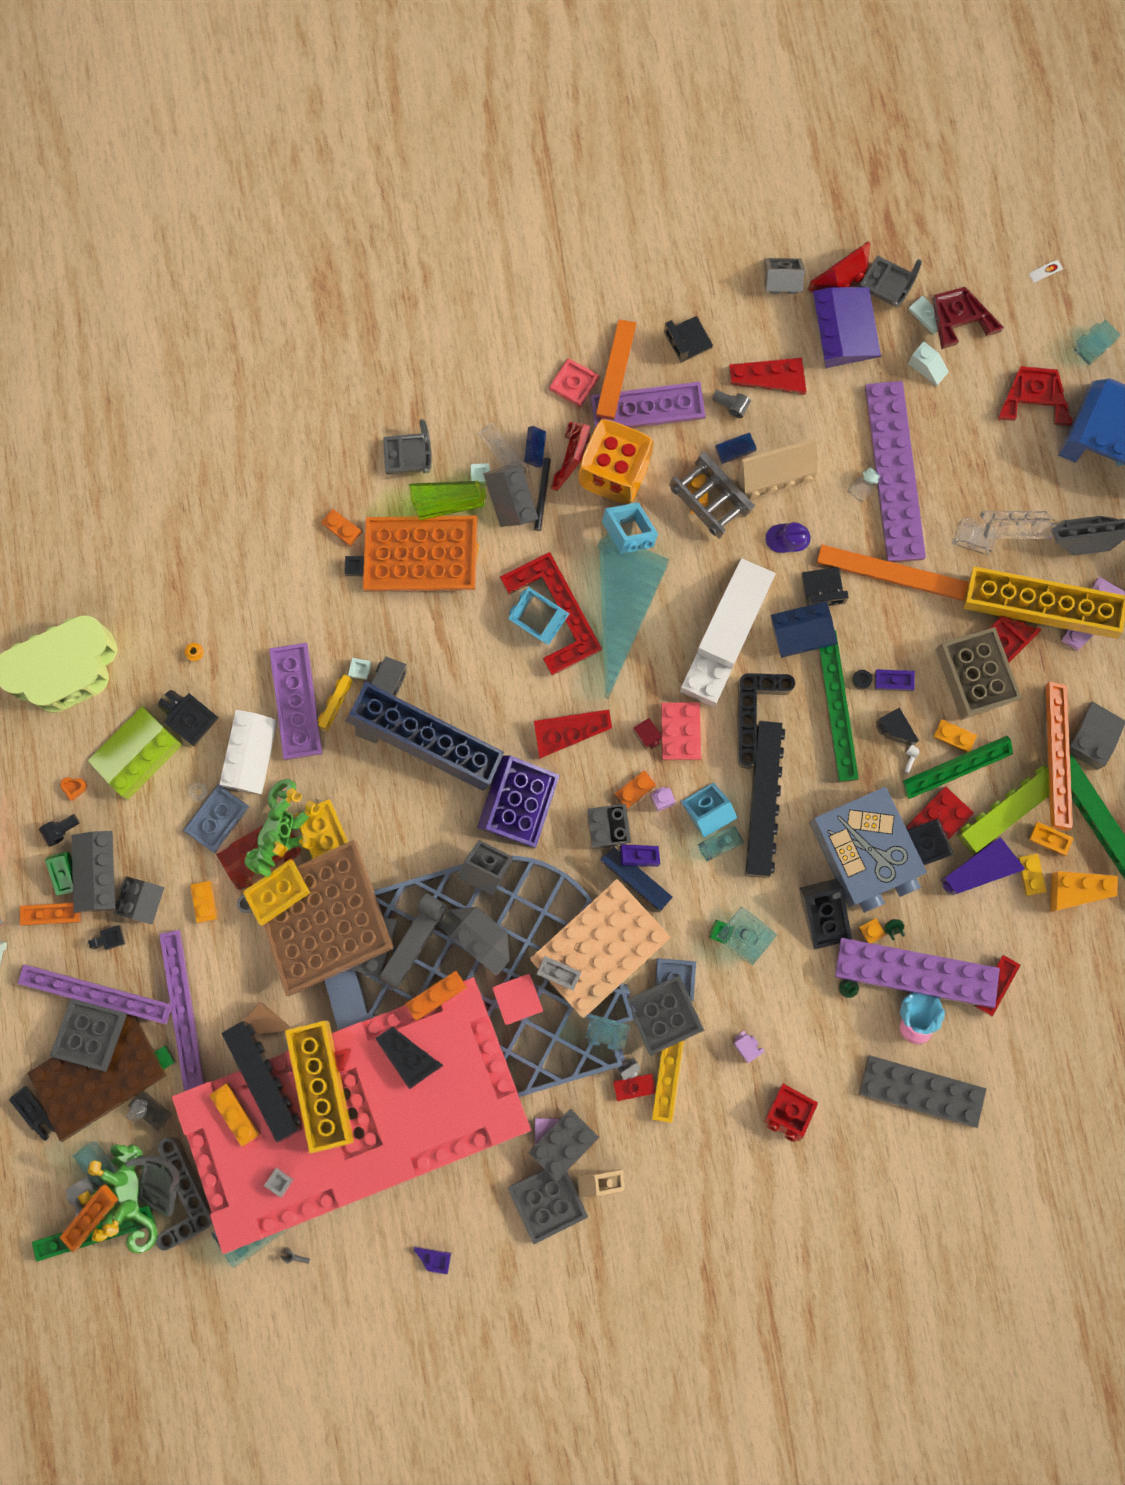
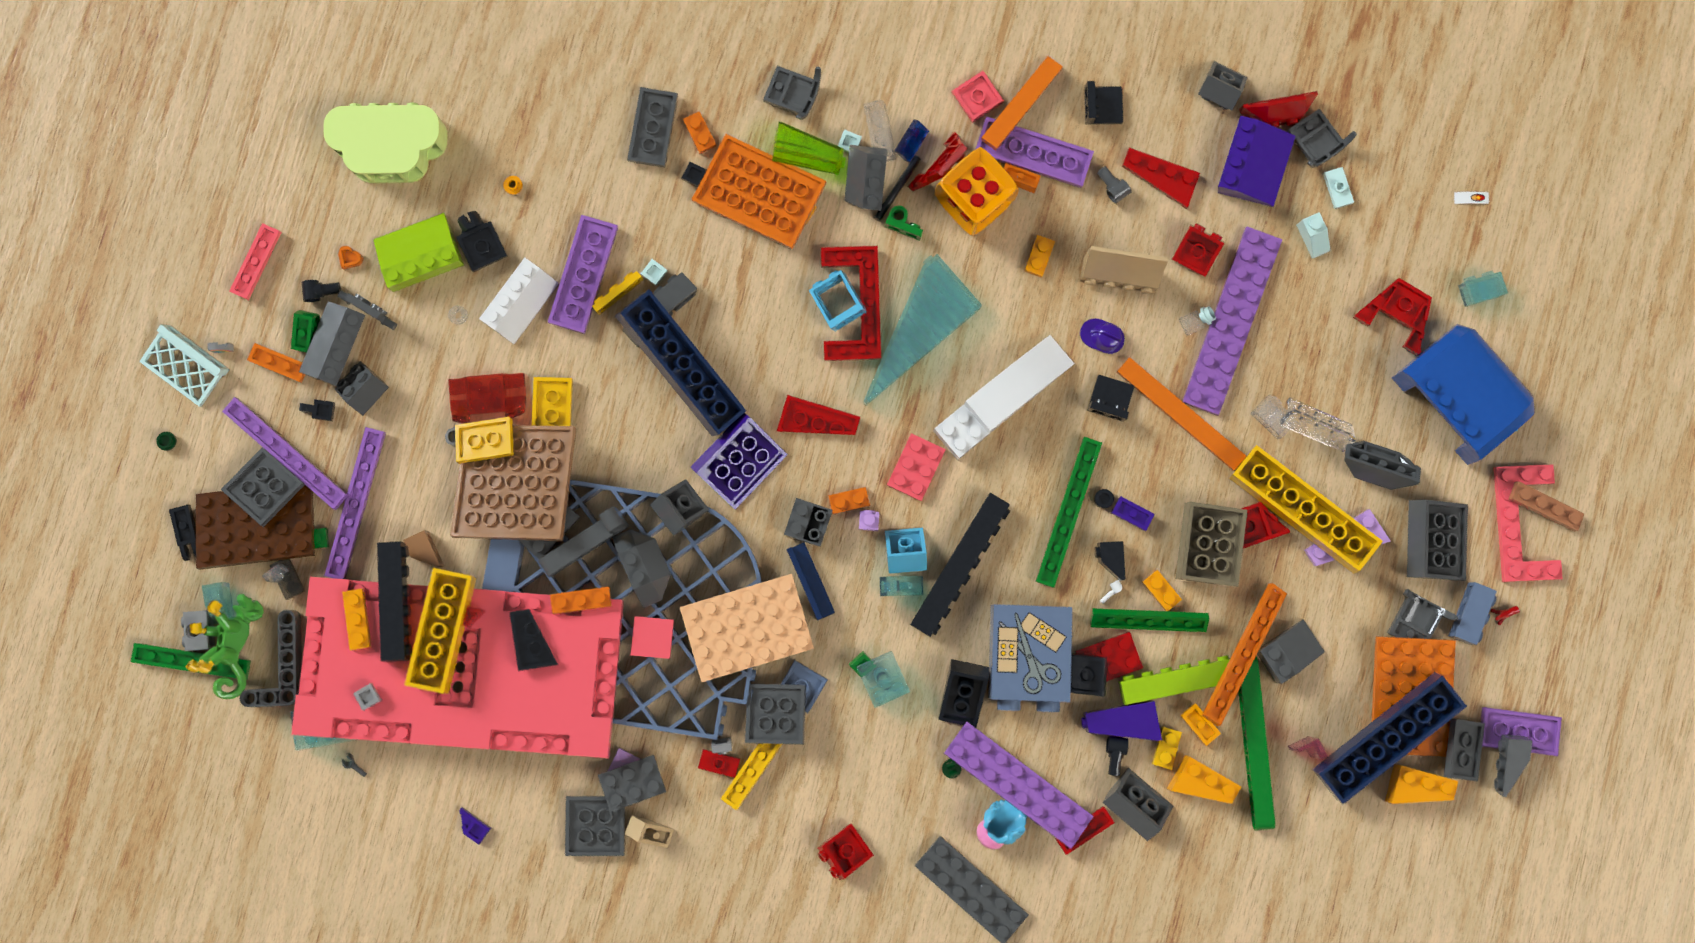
camera: 20 degrees right, 5 degrees up
orange plate [60,1184,119,1253] -> none
dark grey piece [125,1156,179,1217] -> none
sand blue tile [183,784,250,853] -> none
light orange plate [191,881,217,923] -> none
bright green animal [245,779,321,877] -> none
light grey plate [537,956,582,991] -> none
clear light blue slope [585,1014,631,1052] -> none
medium azure window [602,502,658,554] -> none
dark purple plate [619,844,661,867] -> none
dark red brick [633,718,662,750] -> none
flat silver fence [669,452,755,539] -> none
clear blue plate [715,432,757,464] -> none
lavender brick [733,1031,765,1063] -> none
black beam [737,673,795,769] -> none
dark blue slope [771,601,837,658] -> none
light orange plate [858,918,886,944] -> none
dark green plate [884,919,905,940] -> none
dark red wing [932,287,1004,350] -> none
none -> dark grey plate [338,290,397,330]
none -> dark grey plate [627,87,678,168]
none -> green plate [885,205,923,241]
none -> orange plate [1004,163,1041,193]
none -> dark grey slope [1103,768,1173,841]
none -> black pin [1106,736,1129,776]
none -> red plate [1172,223,1225,277]

